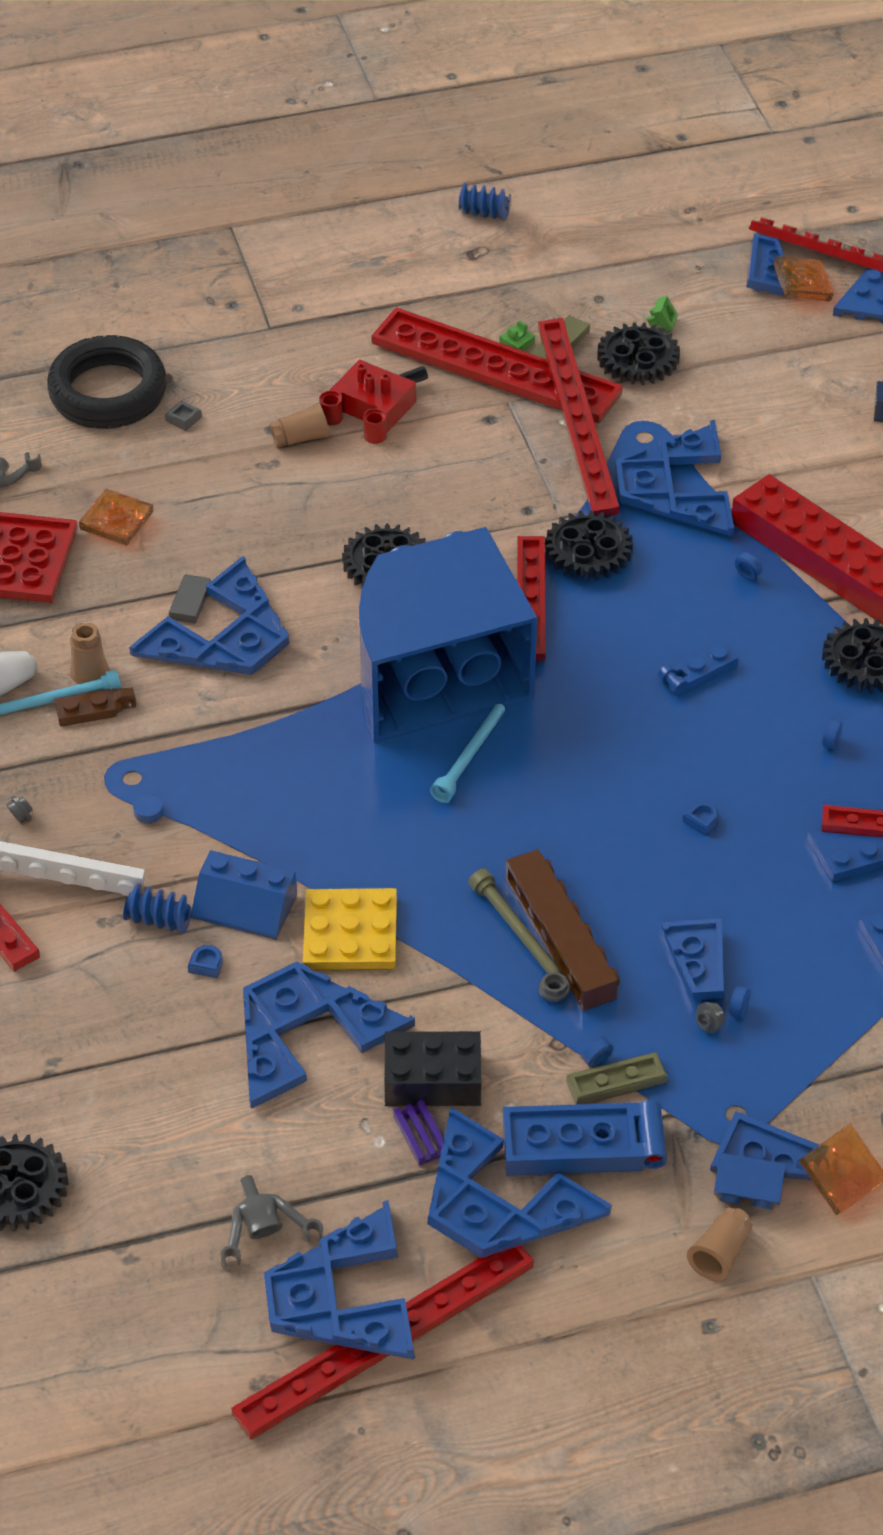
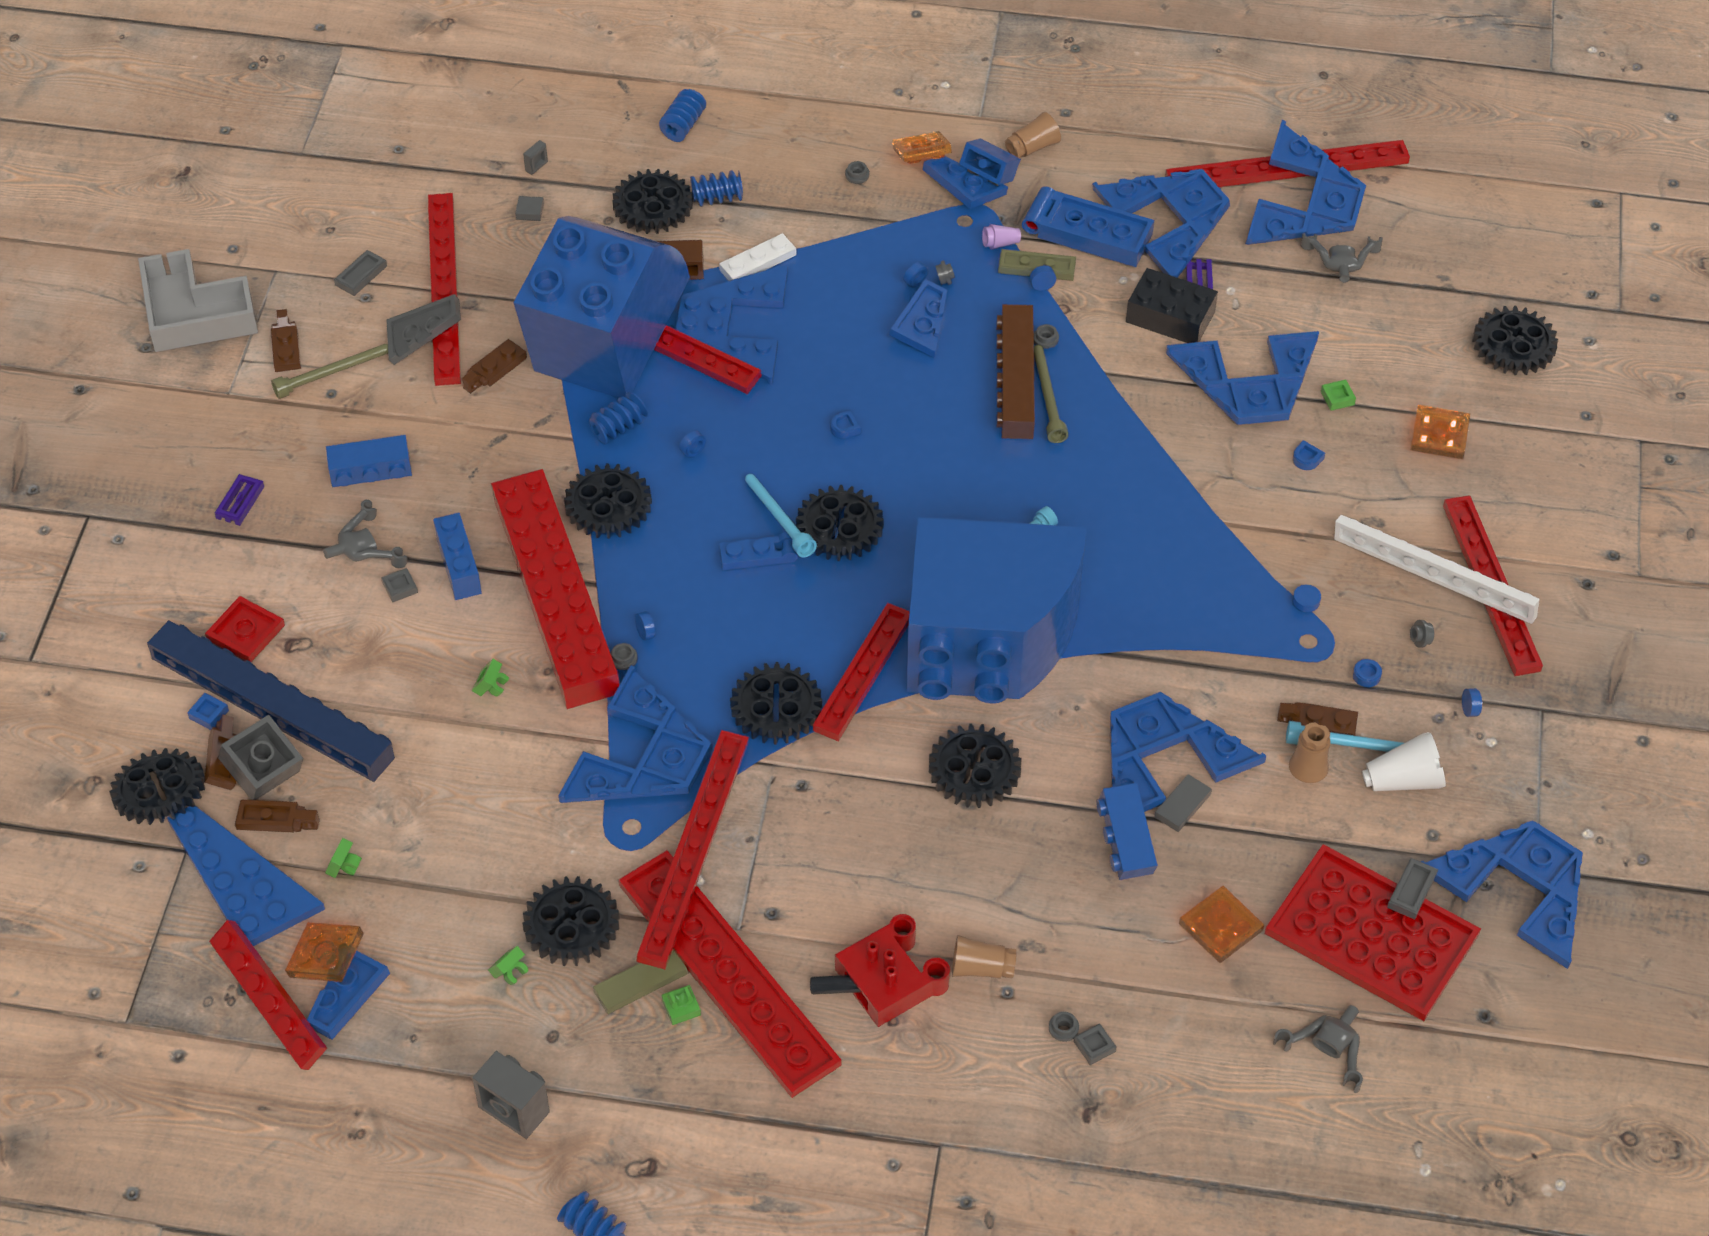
camera: 155 degrees left, 5 degrees up
black tyre [47,335,167,429] -> none
blue piece [123,884,192,934] -> none
blue slope [191,850,297,940] -> none
yellow plate [303,888,397,970] -> none
none -> bright green tile [325,838,362,878]
none -> bright green tile [472,659,509,696]
none -> dark grey brick [472,1051,550,1140]
none -> dark grey plate [610,643,638,670]
none -> medium azure piece [745,474,817,558]
none -> black gear [796,485,884,561]
none -> lavender cone [982,224,1021,249]
none -> dark grey plate [1049,1012,1079,1042]
none -> blue brick [1096,783,1158,880]
none -> bright green plate [1321,380,1356,411]
none -> blue tile [1353,659,1382,687]
none -> clear orange plate [1410,405,1470,459]

